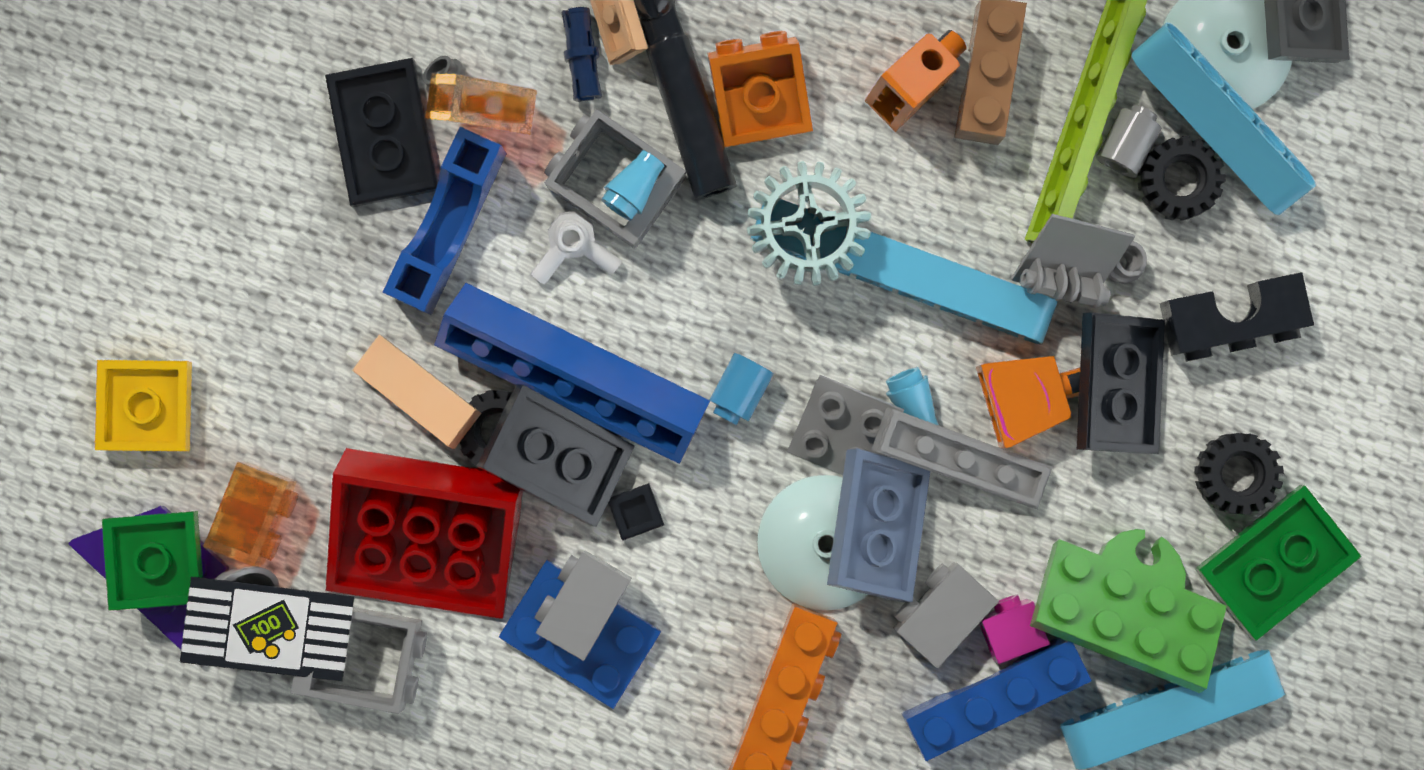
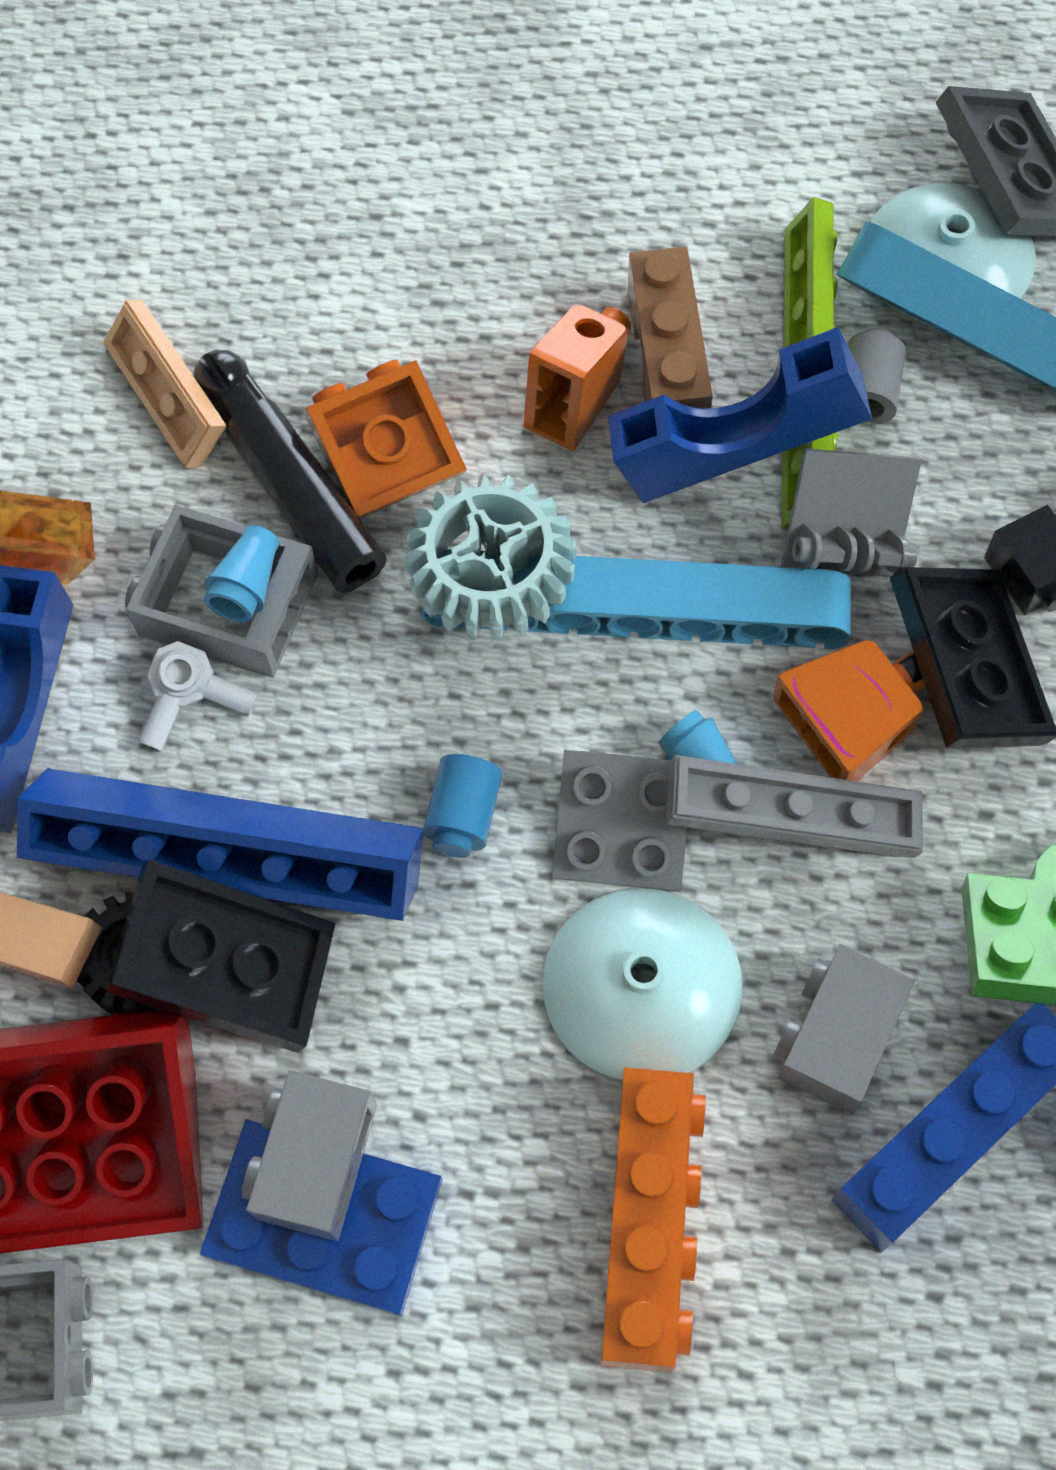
camera: 15 degrees left, 20 degrees down
dark blue pin [561,7,602,102] -> none
black tile [608,483,665,541] -> none
sand blue plate [827,448,931,602] -> none
dark pink brick [979,594,1050,664] -> none
light grey plate [1108,241,1147,284] -> none
black tyre [1137,136,1226,221] -> none
none -> blue arch [608,327,872,503]

